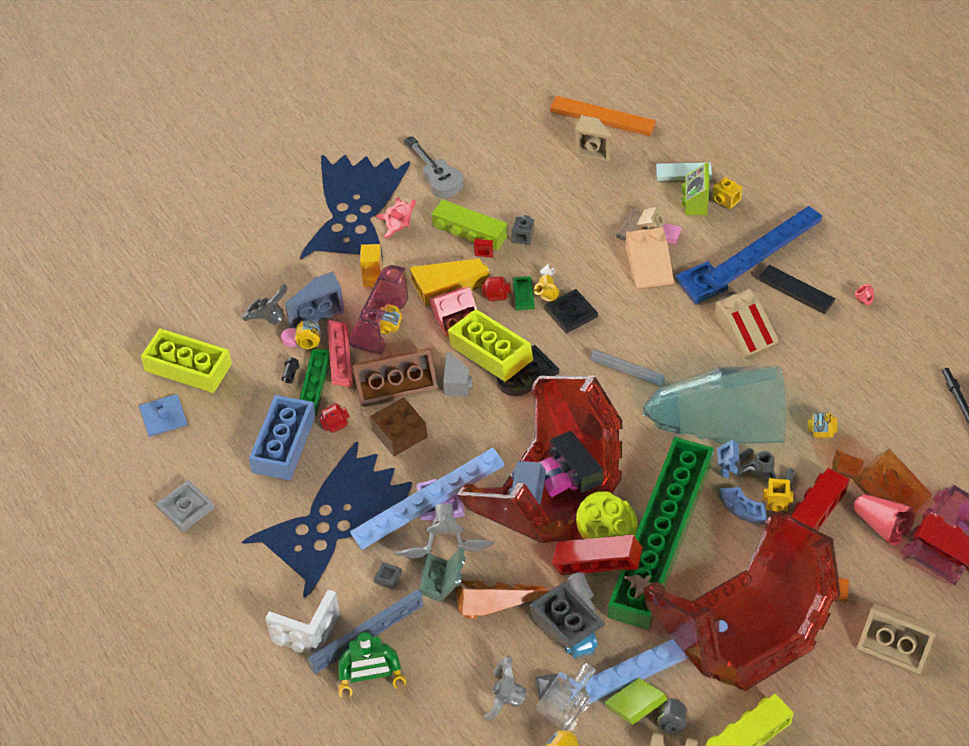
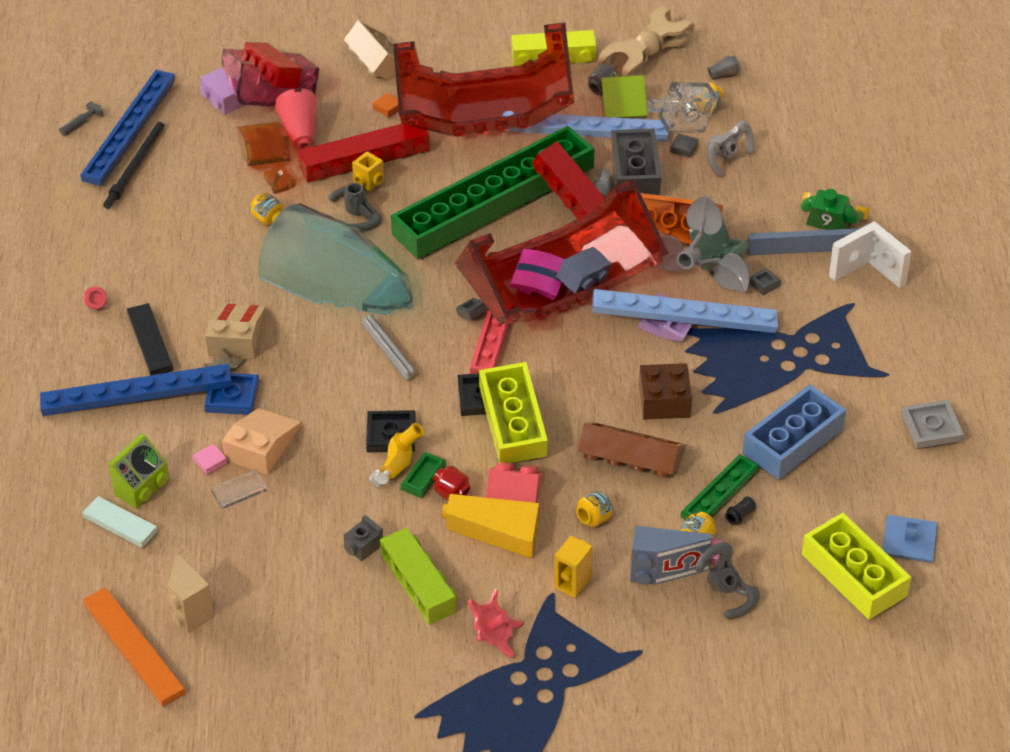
camera: 150 degrees left, 5 degrees down
red head [319,403,350,433] -> none
coral tile [327,320,353,387] -> none
clear pink windscreen [349,265,409,355] -> none
light grey piece [403,136,463,199] -> none
light grey slope [443,352,473,396] -> none
red tile [474,239,494,258] -> none
black brick [548,431,603,493] -> none
neon yellow tile [576,491,638,539] -> none
dark tan piece [625,575,659,599] -> none
tan brick [637,207,665,230] -> none
yellow brick [712,177,743,210] -> none
medium blue plate [717,440,739,478] -> none
medium blue tile [719,487,767,524] -> none

